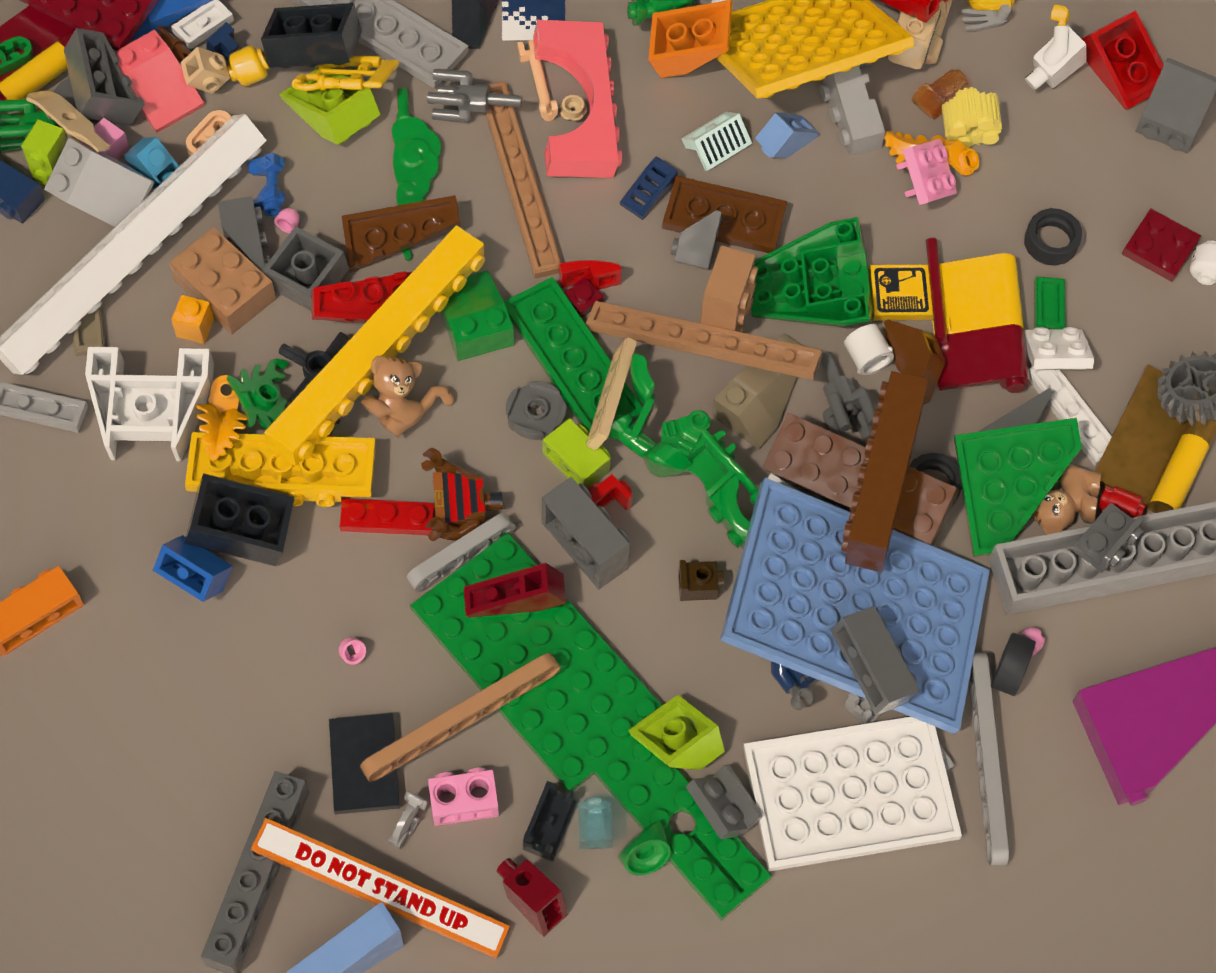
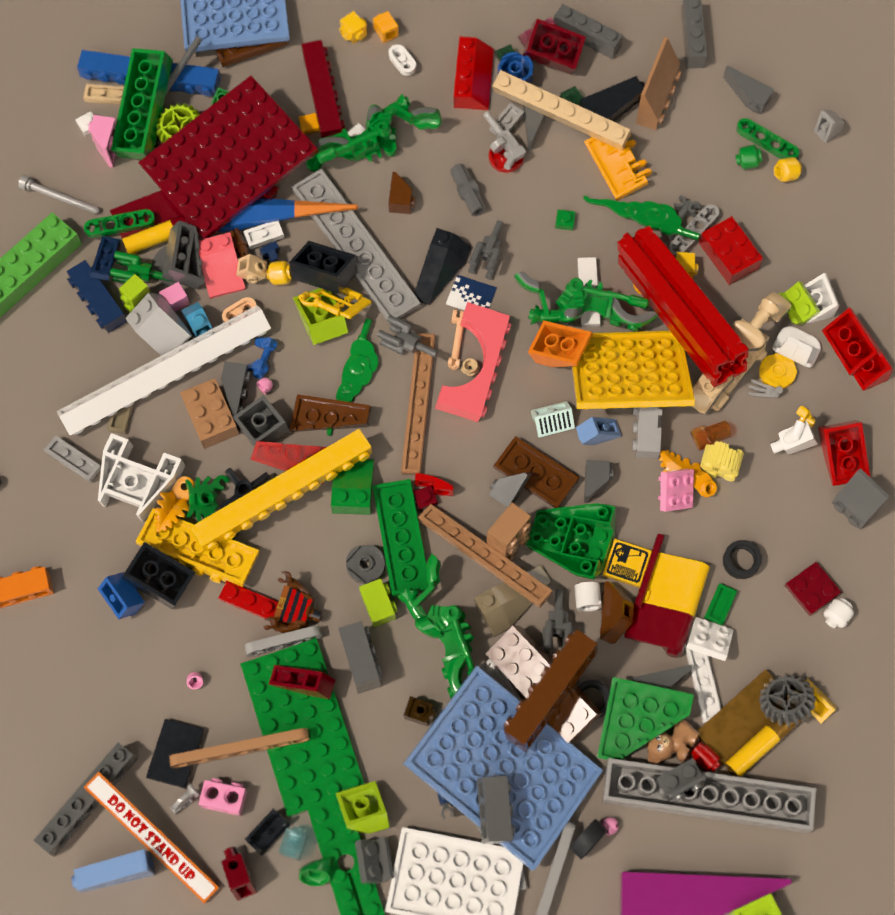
camera: 25 degrees right, 5 degrees up
tan piece [26,91,110,152] -> none
light orange brick [171,295,214,344] -> none
medium nougat animal [361,355,454,438] -> none
tan tile [586,337,637,451] -> none
red bracket [588,474,632,510] -> none
dark blue slope [620,156,678,220] -> none
none -> dark grey slope [584,460,613,503]

